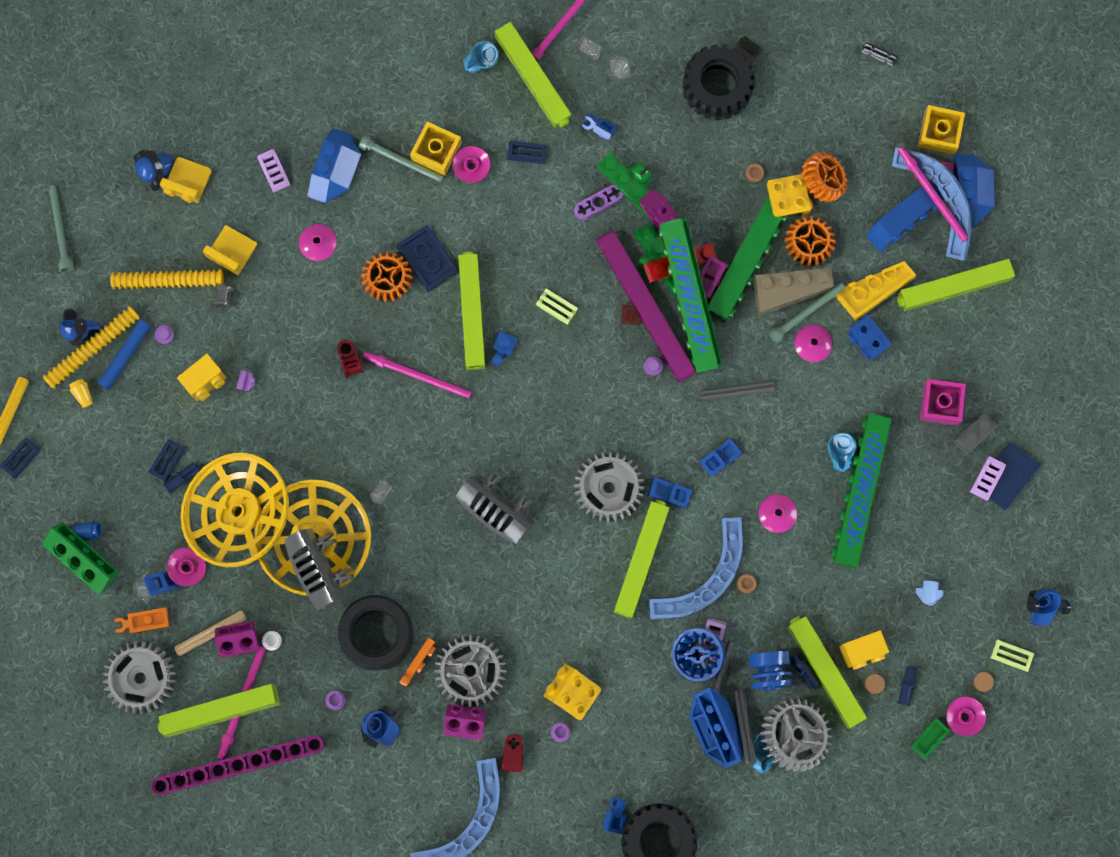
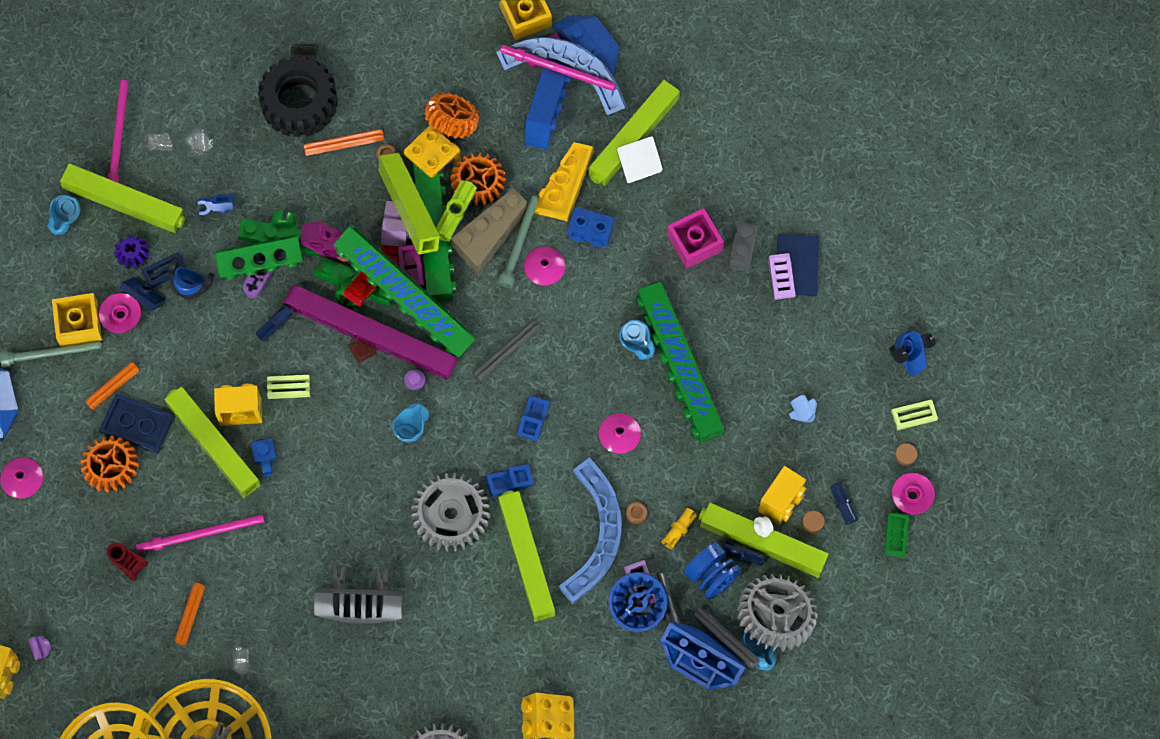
camera: 35 degrees left, 10 degrees down
none -> orange axle [85,362,139,410]
none -> dark purple gear [114,234,150,269]
none -> dark blue plate [120,277,166,311]
none -> cap [168,257,215,300]
none -> orange axle [175,583,205,645]
none -> yellow brick [214,384,262,426]
none -> green brick [215,234,302,280]
none -> dark blue axle [256,305,293,341]
none -> orange axle [304,129,384,156]
none -> lime brick [378,153,439,255]
none -> lavender brick [381,201,411,247]
none -> dark azure hair [392,403,429,443]
none -> lime piece [436,180,477,242]
none -> white sticker [617,136,663,183]
none -> yellow pin [661,508,697,550]
none -> white plate [754,516,773,538]

